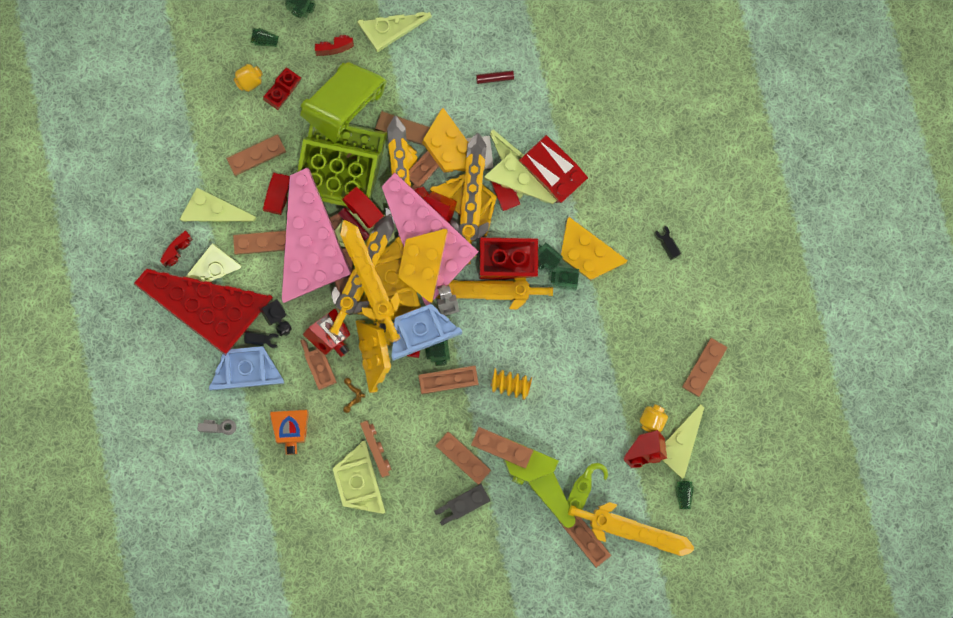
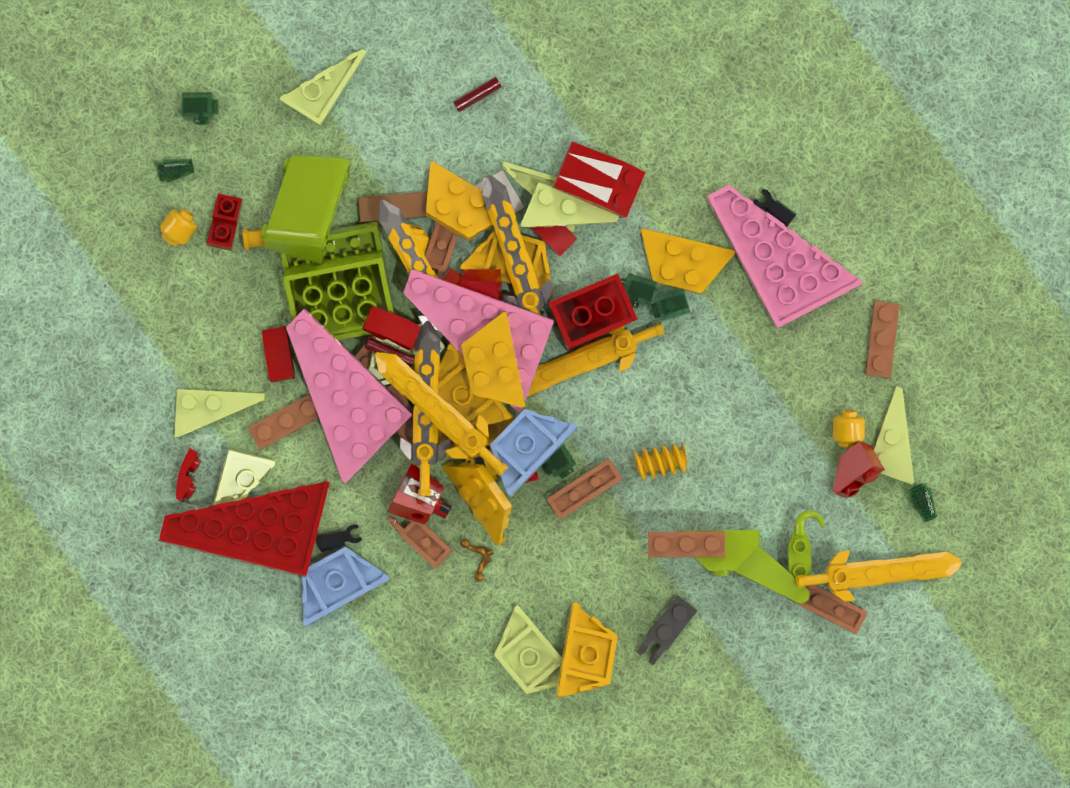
camera: 20 degrees left, 5 degrees up
light grey plate [197,419,236,435] -> none
nougat plate [226,134,286,176] -> none
black plate [259,299,292,337] -> none
orange torso [270,410,309,455] -> none
red slope [315,35,354,56] -> none
nougat plate [360,421,392,478] -> none
nougat plate [435,432,491,485] -> none
light grey plate [437,285,460,316] -> none
none -> yellow bush [243,228,264,251]
none -> yellow wing [555,602,618,698]
none -> bright pink wing [706,185,863,329]

